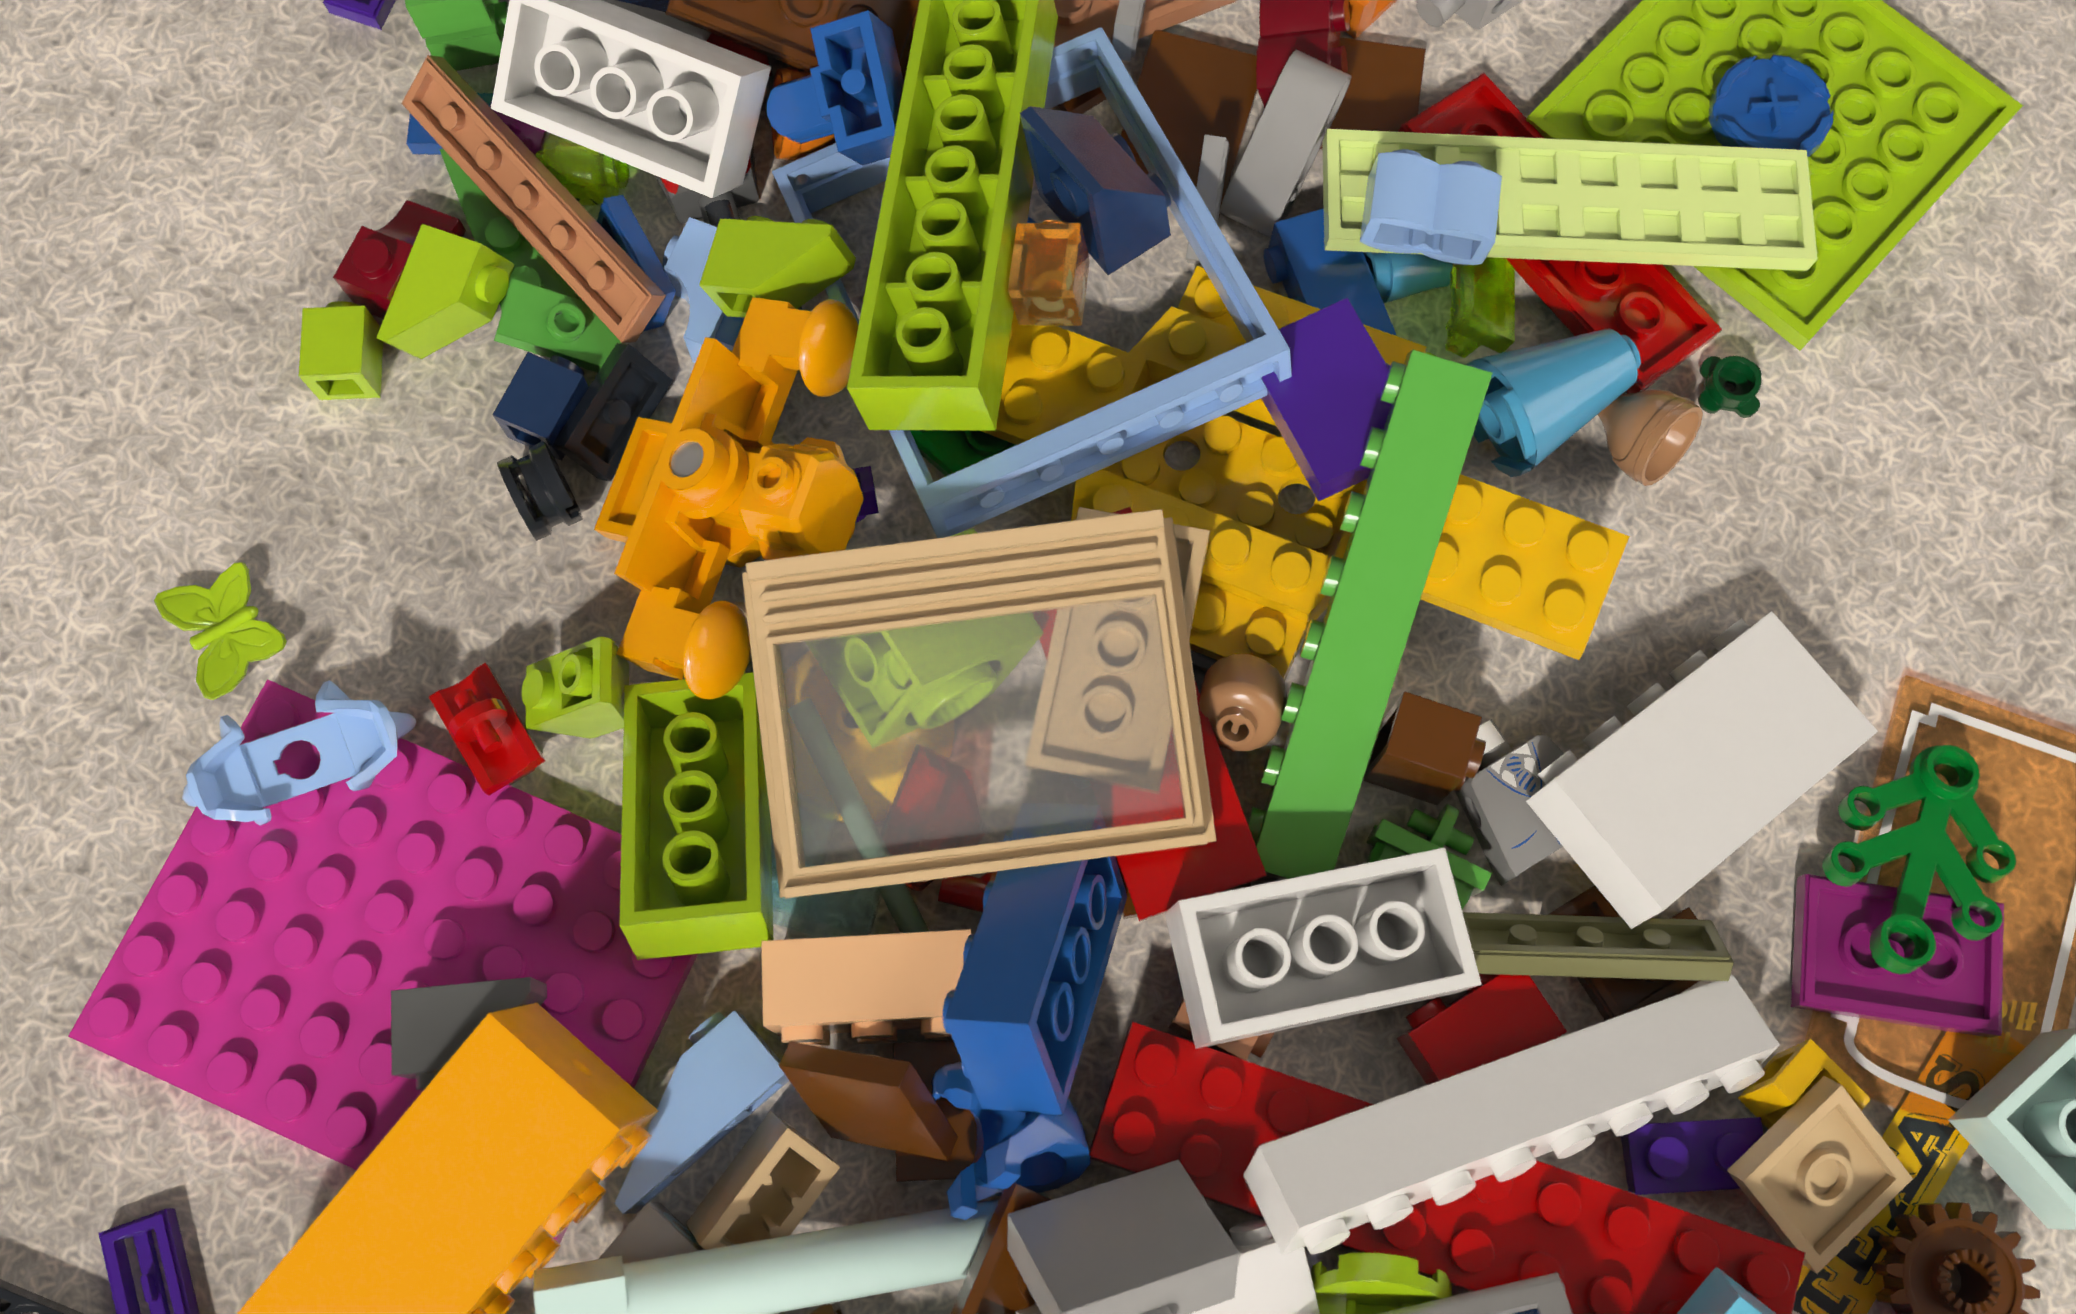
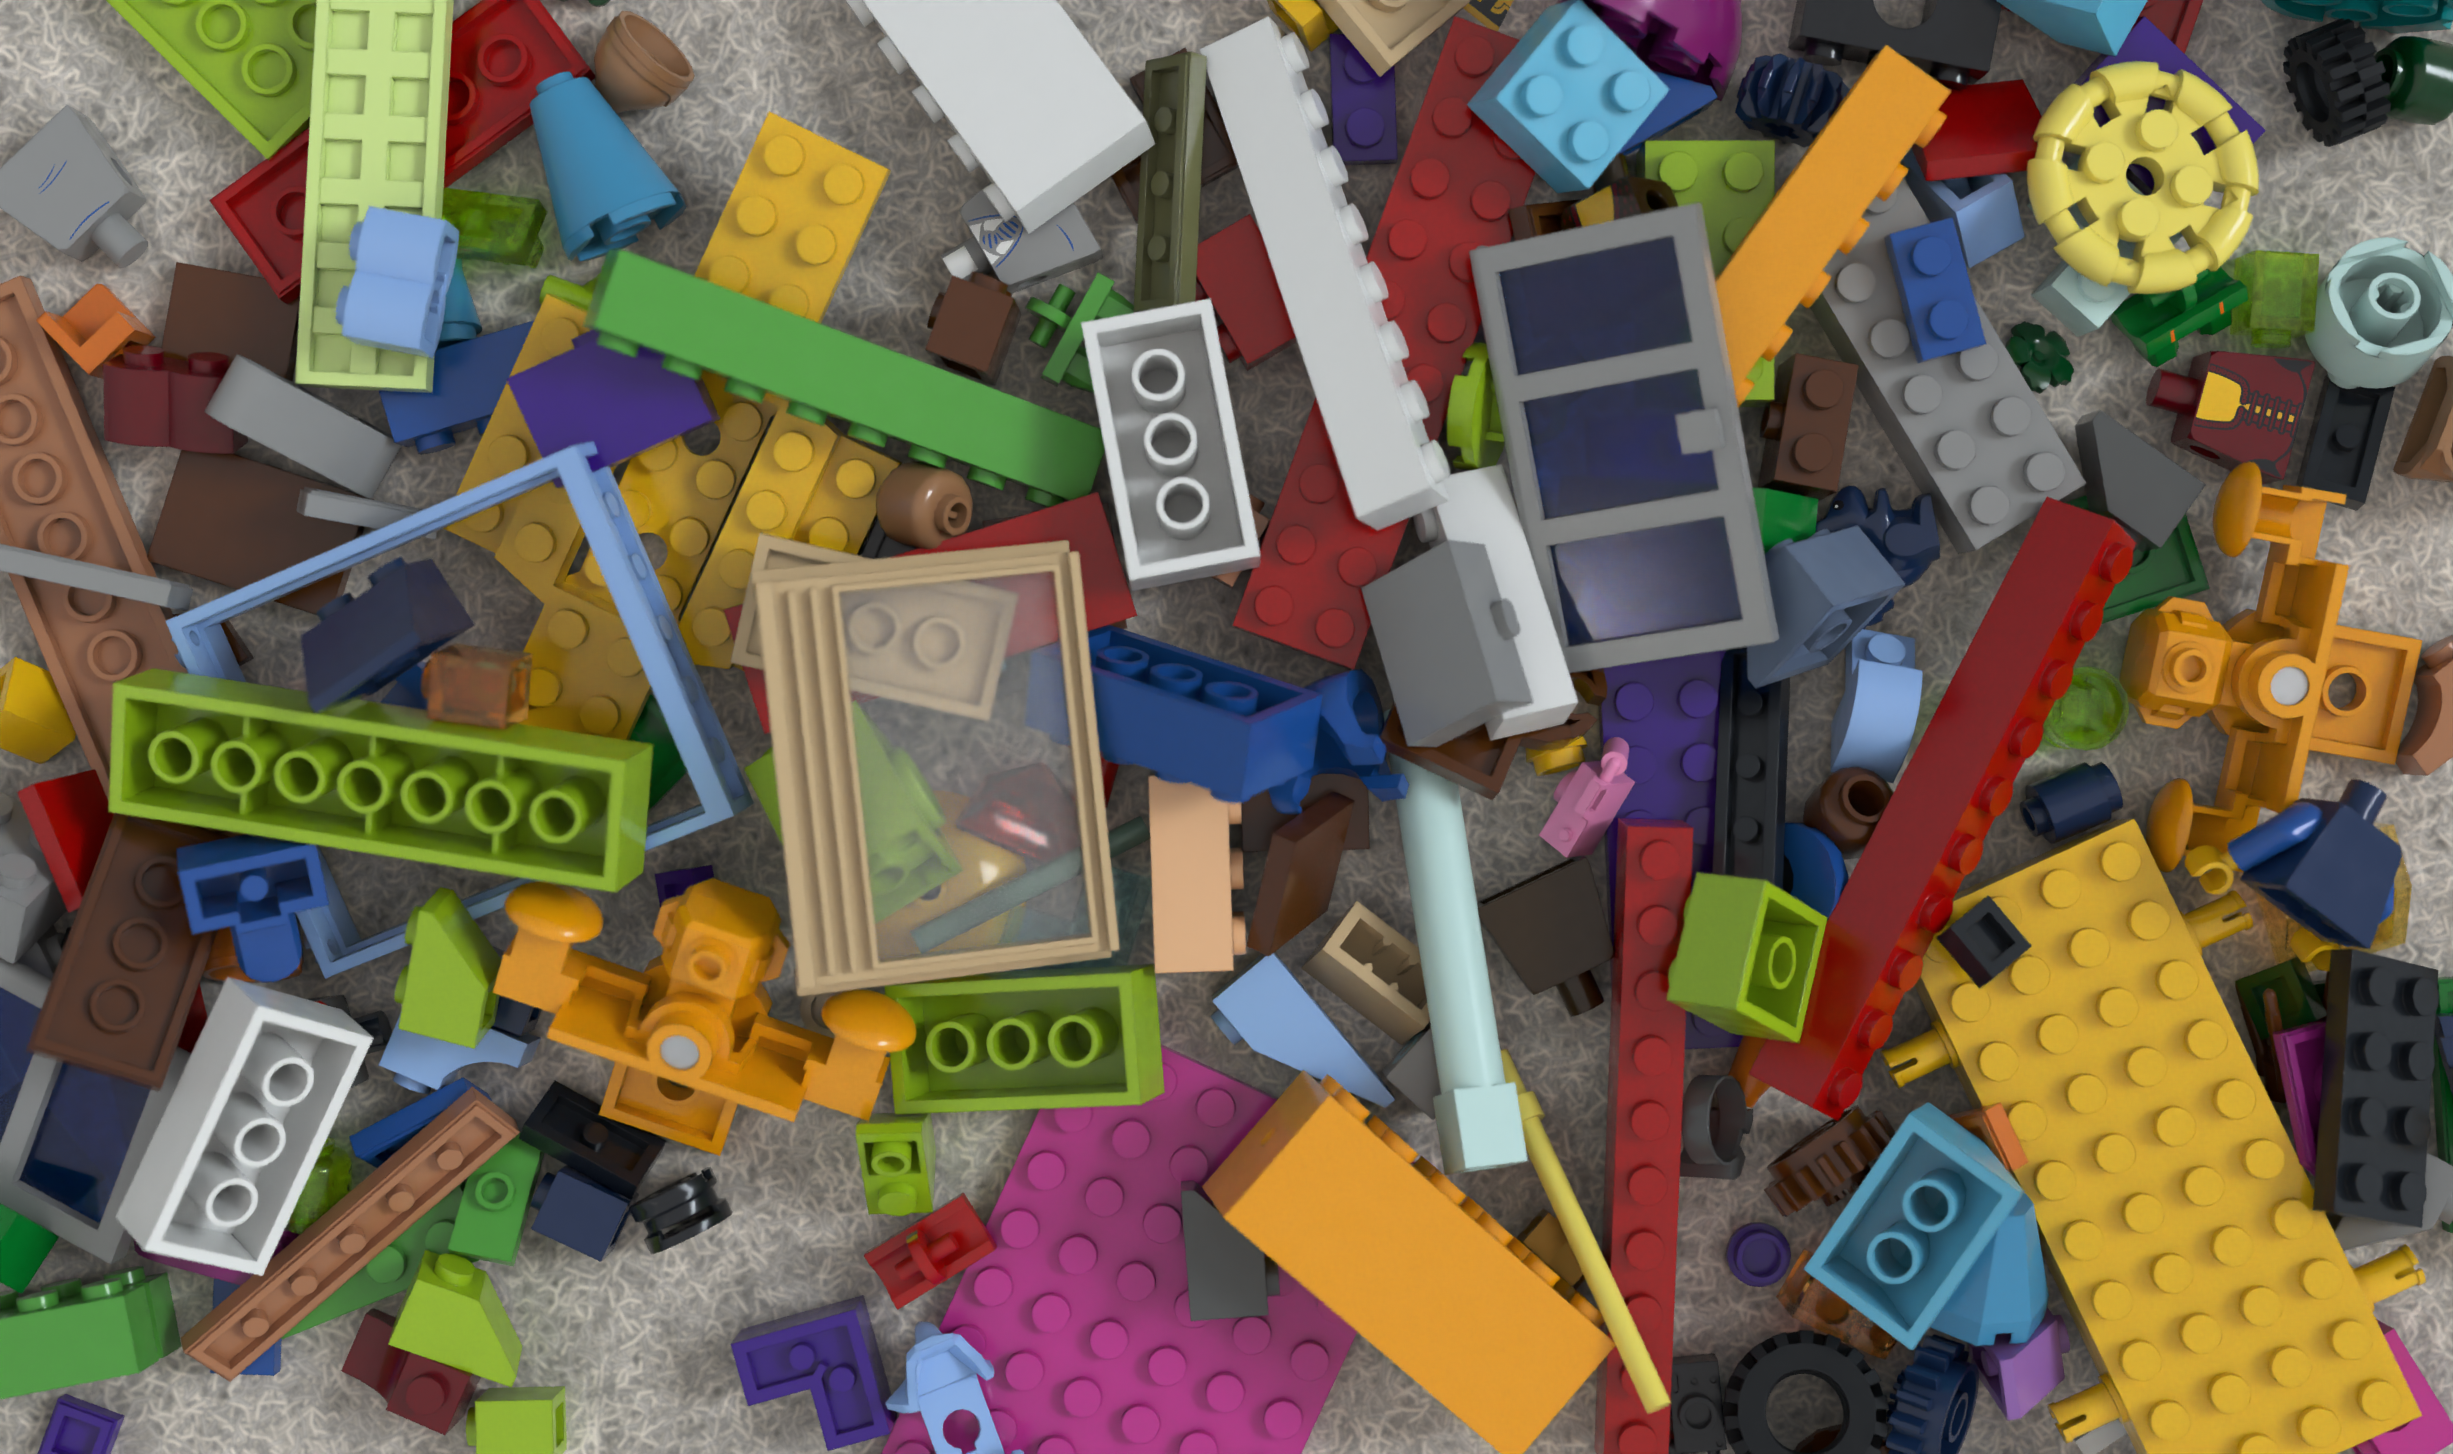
camera: 90 degrees left, 15 degrees up
none -> dark purple panel [731,1295,897,1451]

